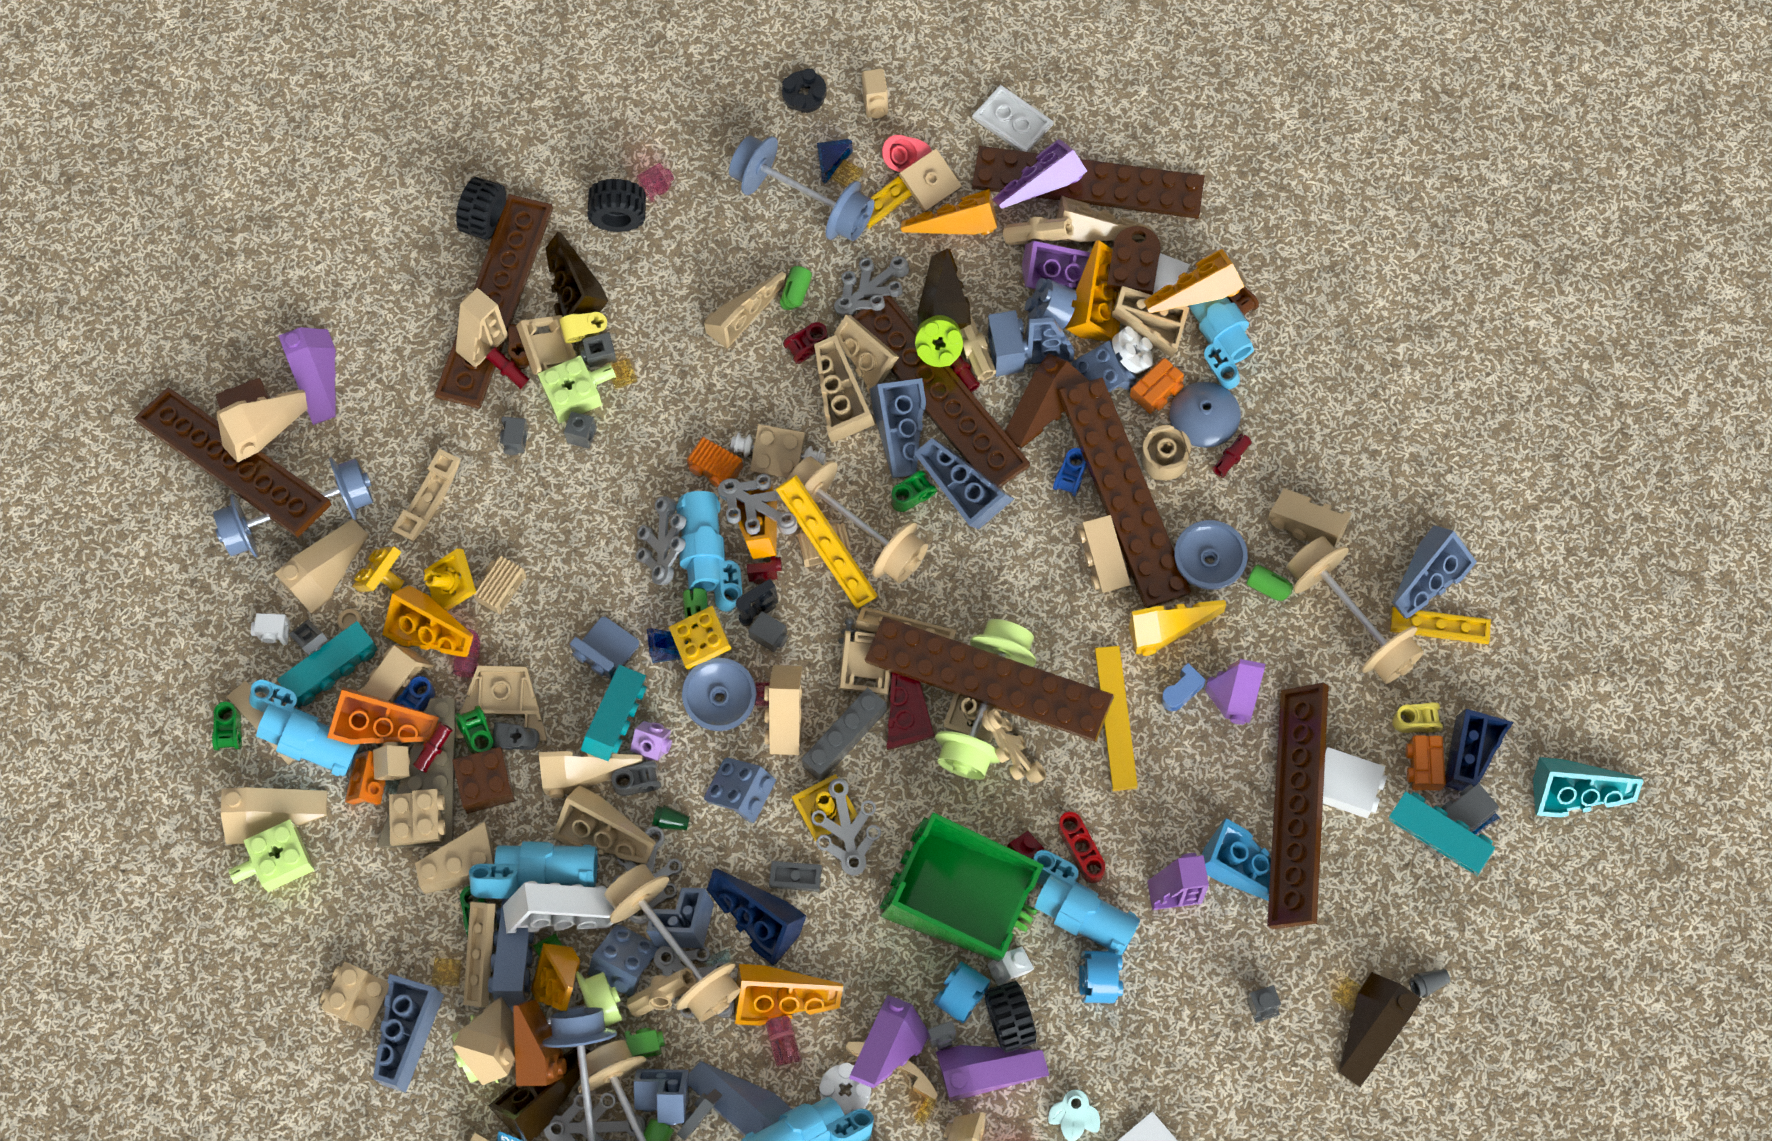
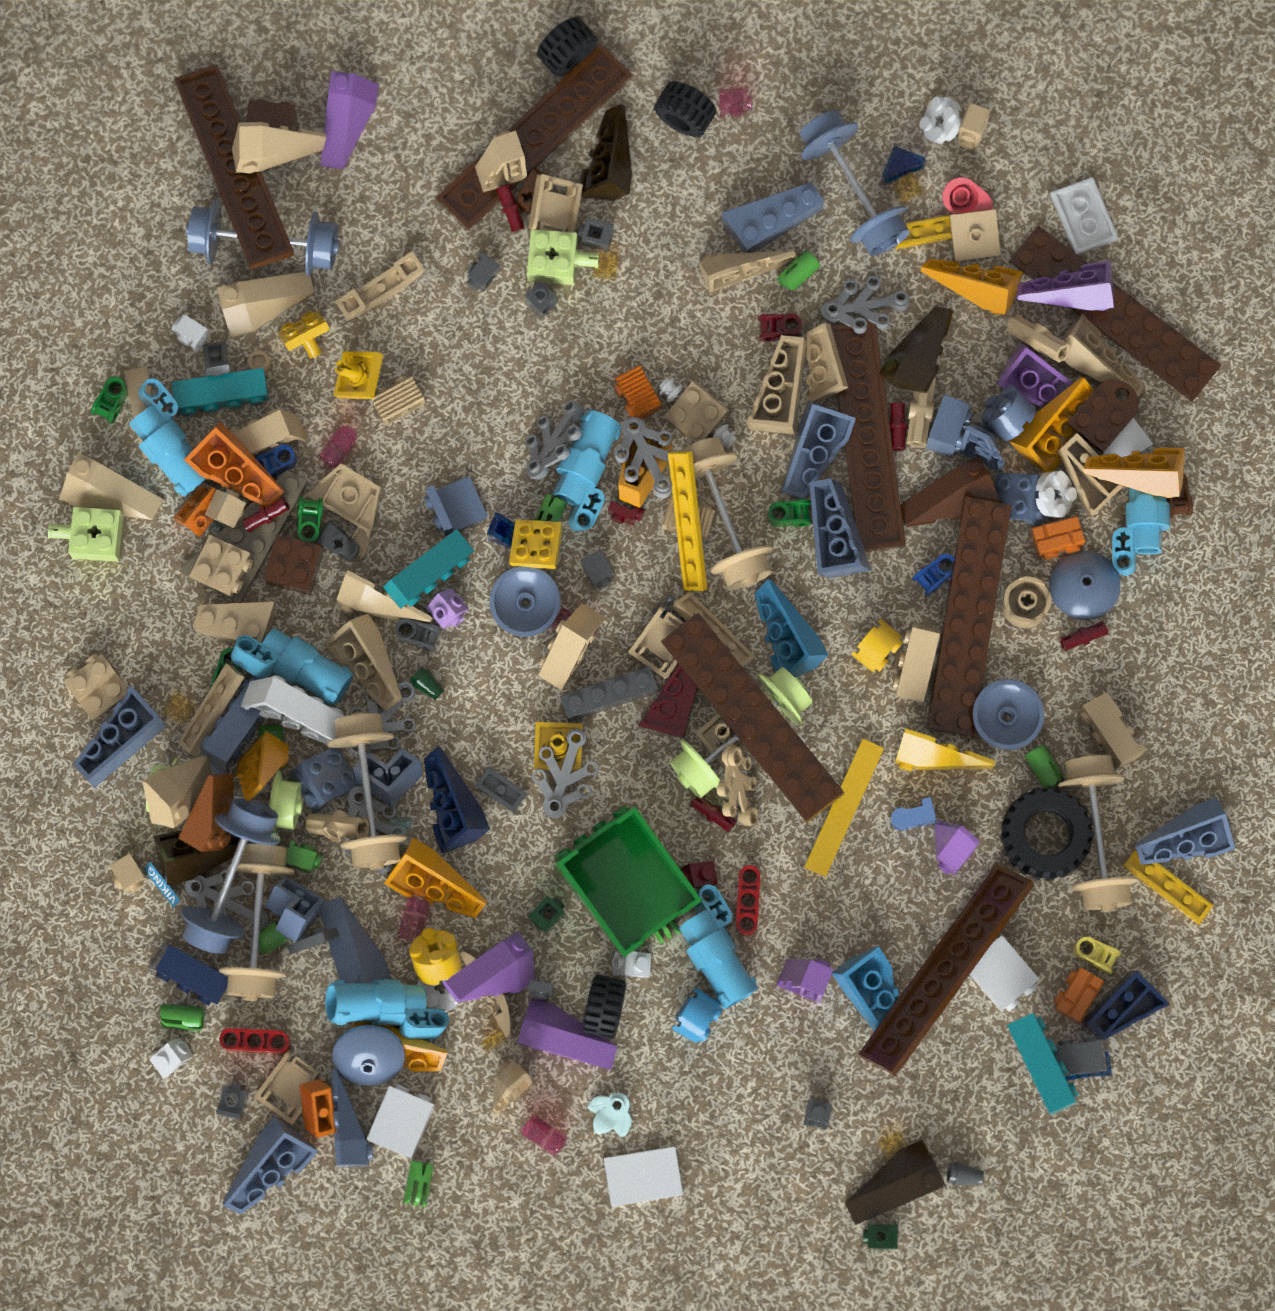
camera: 30 degrees right, 10 degrees up
light orange wedge [382,585,473,657] -> none
light yellow piece [559,312,607,344] -> none
sand blue bracket [704,757,776,823] -> none
black plate [736,578,778,626] -> none
black plate [782,68,827,113] -> none
brick [915,315,963,367] -> none
dark azure brick [933,961,991,1024] -> none
teal wedge [1533,757,1644,817] -> none
none -> yellow brick [409,928,462,985]
none -> dark green brick [528,895,566,935]
none -> dark red pin [690,796,737,833]
none -> sand blue wedge [721,182,824,253]
none -> dark azure wedge [754,579,829,677]
none -> yellow brick [851,618,903,672]
none -> dark green brick [863,1224,898,1250]
none -> white plate [919,96,962,144]
none -> black tyre [1000,786,1094,881]

